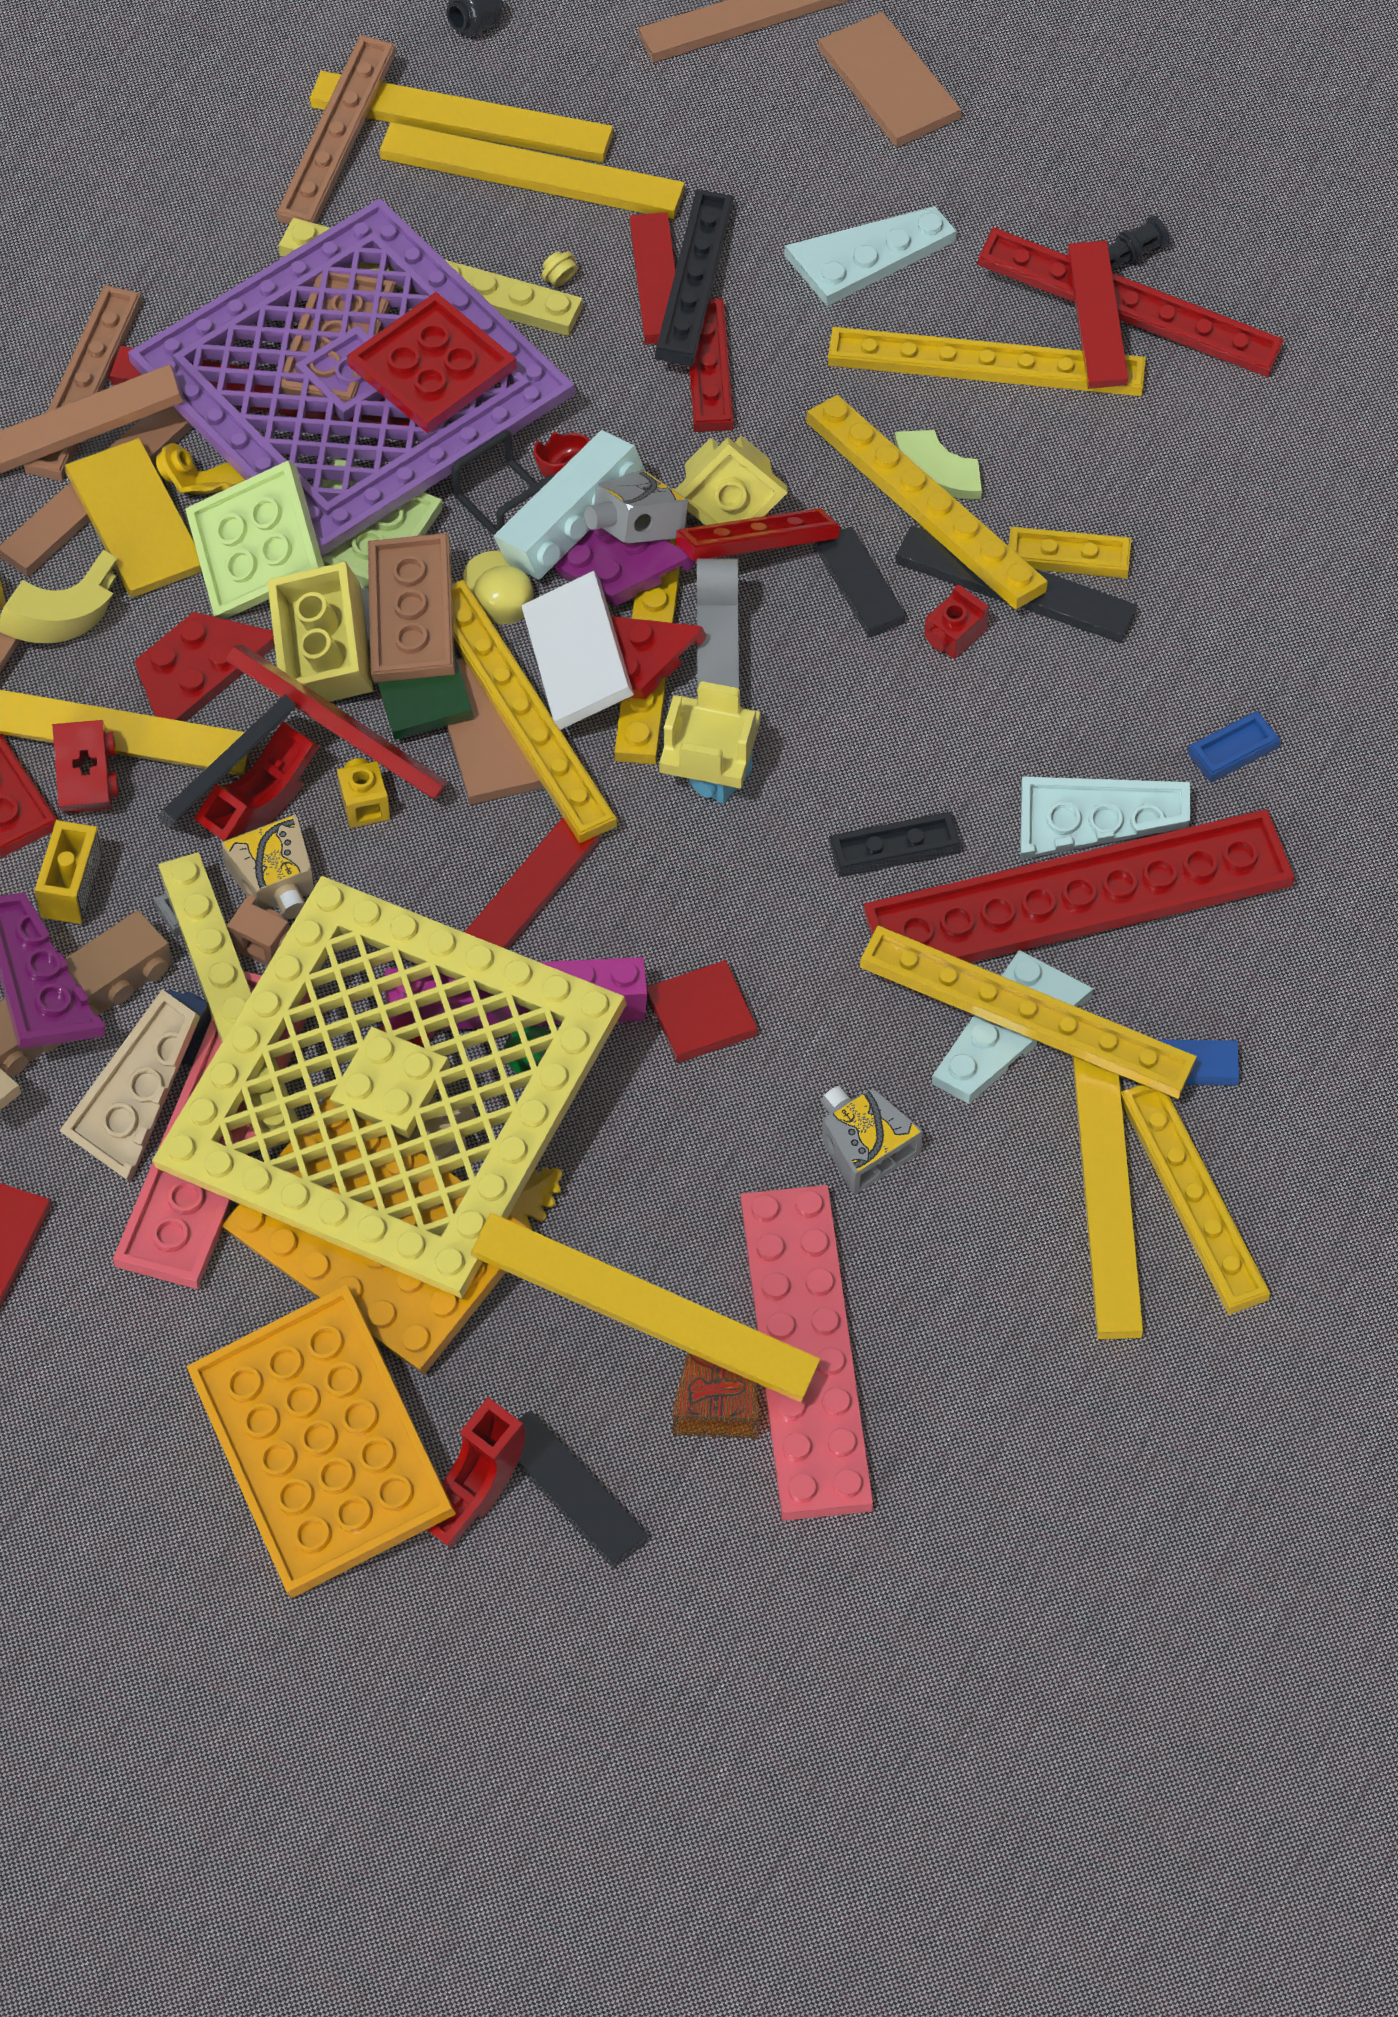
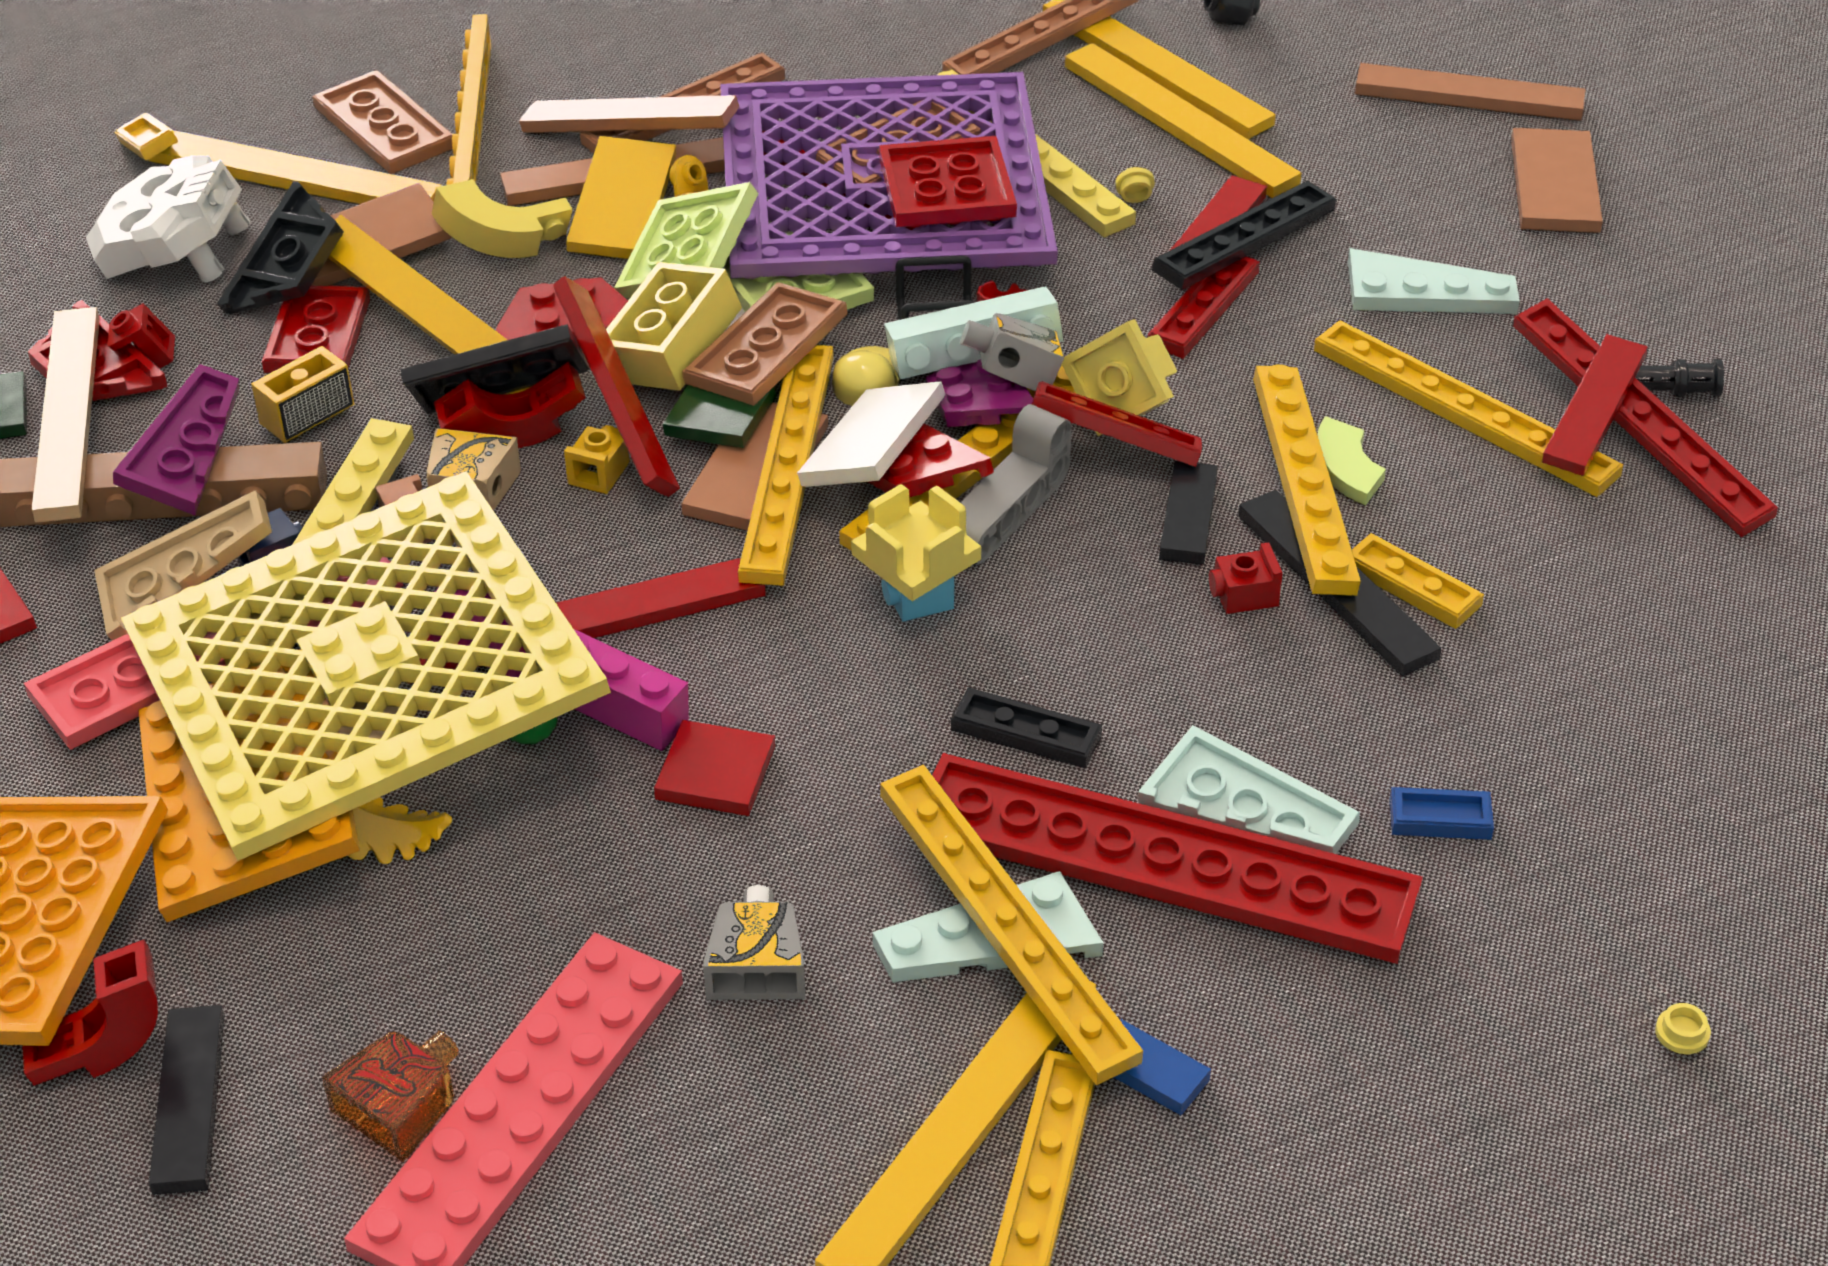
camera: 35 degrees right, 15 degrees down
red brick [52,720,119,814] -> none
yellow tile [471,1212,820,1403] -> none

